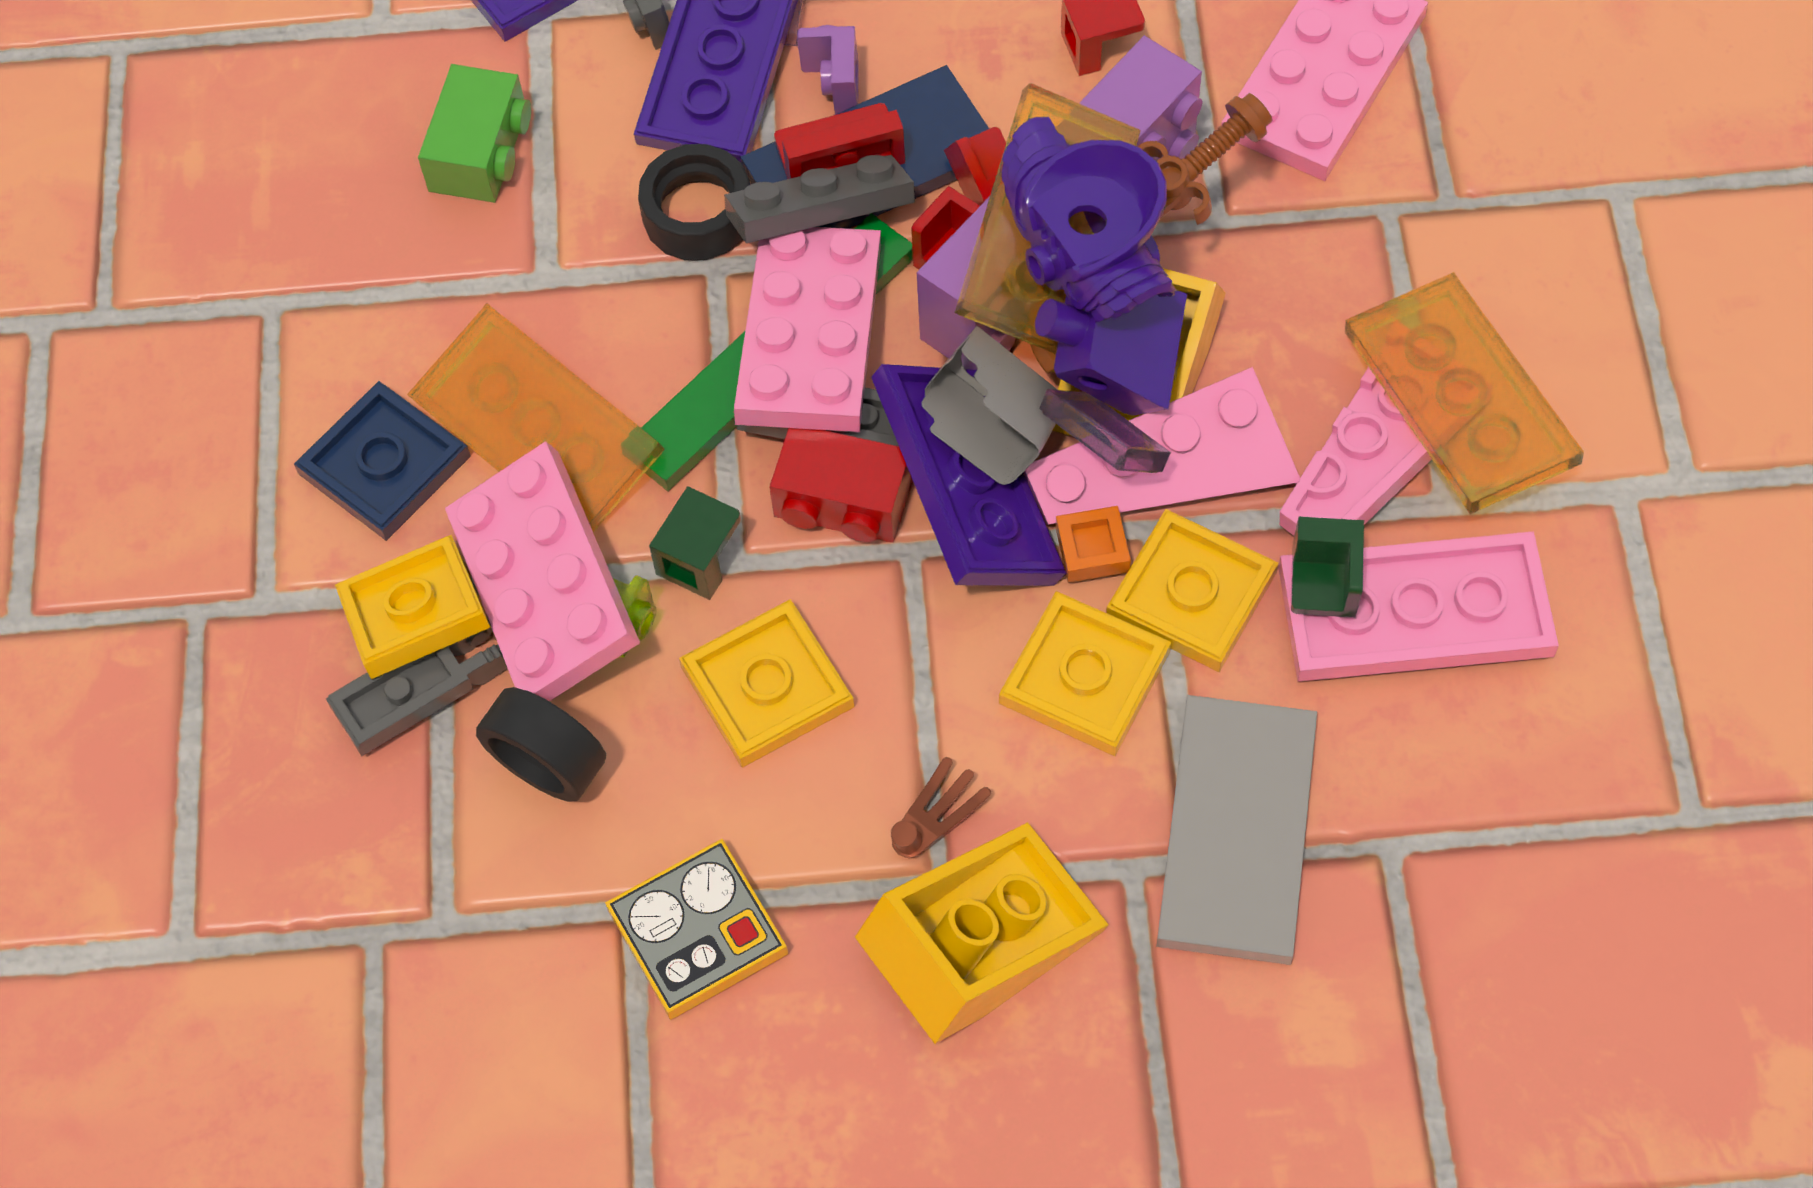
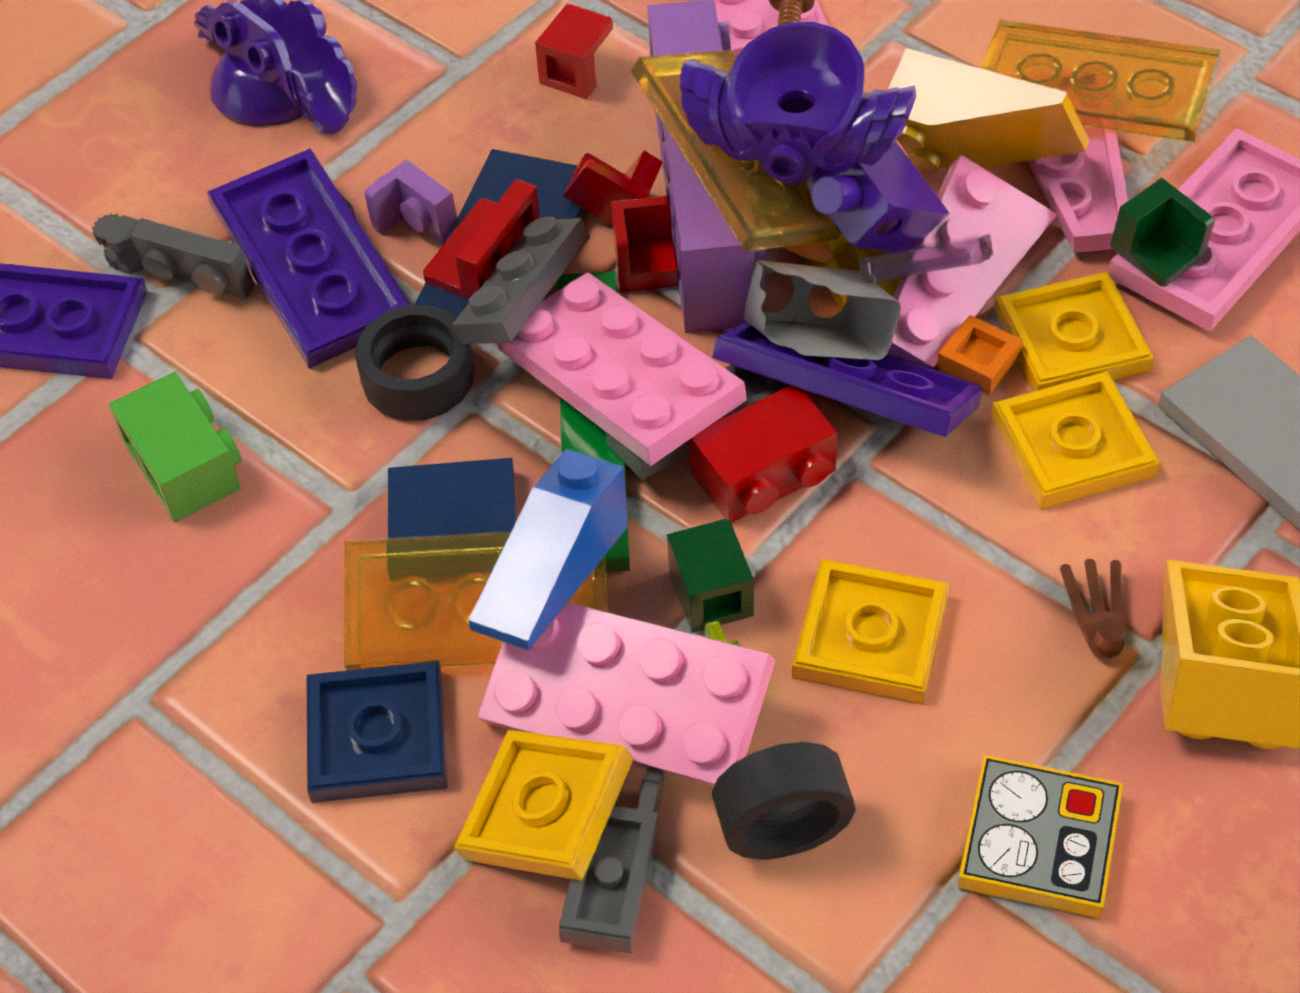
camera: 45 degrees left, 10 degrees down
none -> dark blue tile [388,458,517,583]
none -> slope [469,449,628,651]
none -> yellow slope [888,48,1089,171]

